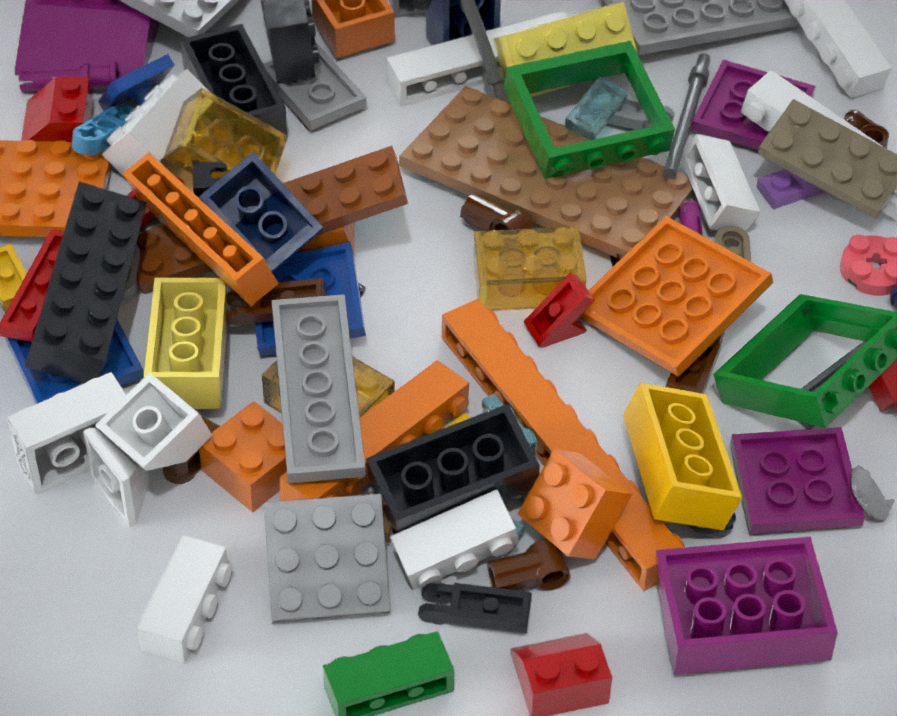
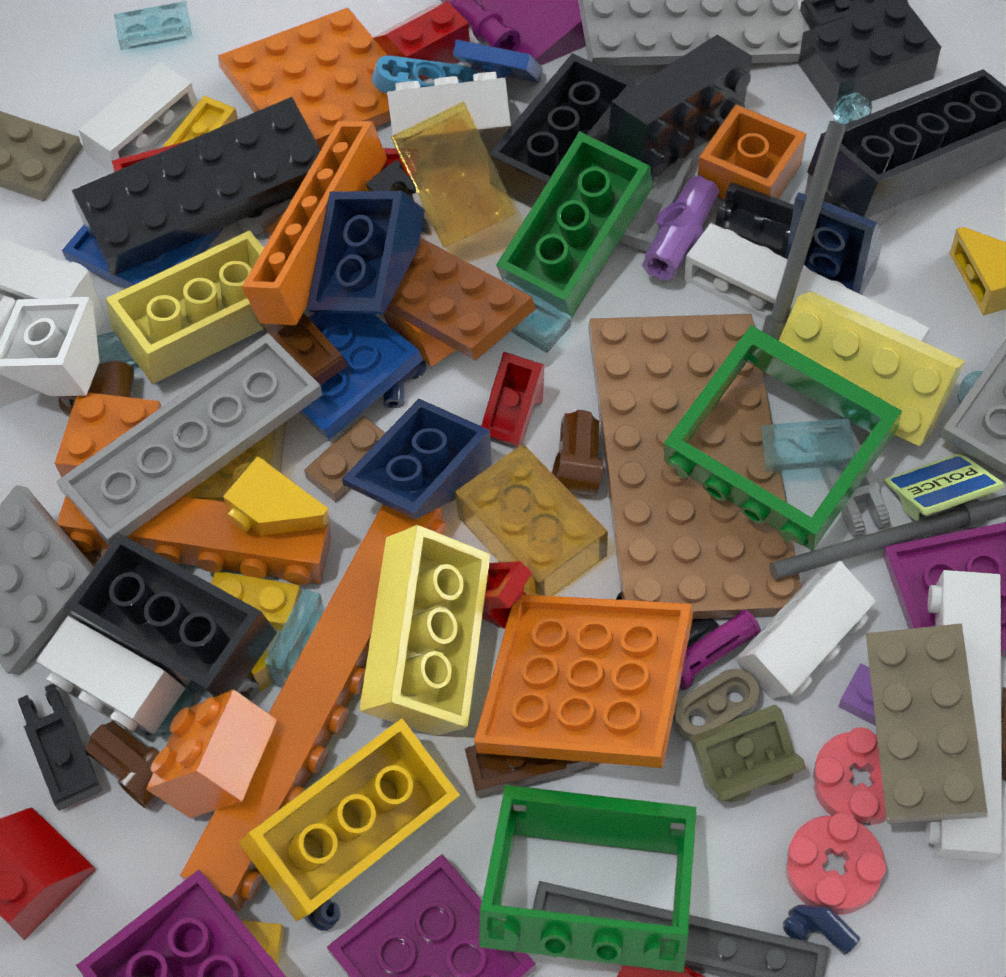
camera: 60 degrees right, 10 degrees up
none -> yellow slope [223,456,329,536]
none -> medium nougat plate [304,416,385,503]
none -> dark blue slope [342,398,492,520]
none -> light yellow brick [359,525,490,736]
none -> red slope [481,352,545,446]
none -> green brick [496,132,653,319]
none -> medium lavender piece [642,175,720,281]
none -> olive bracket [689,705,806,802]
none -> black hinge [715,182,794,258]
none -> coral plate [813,727,887,825]
none -> piece [883,453,1004,521]

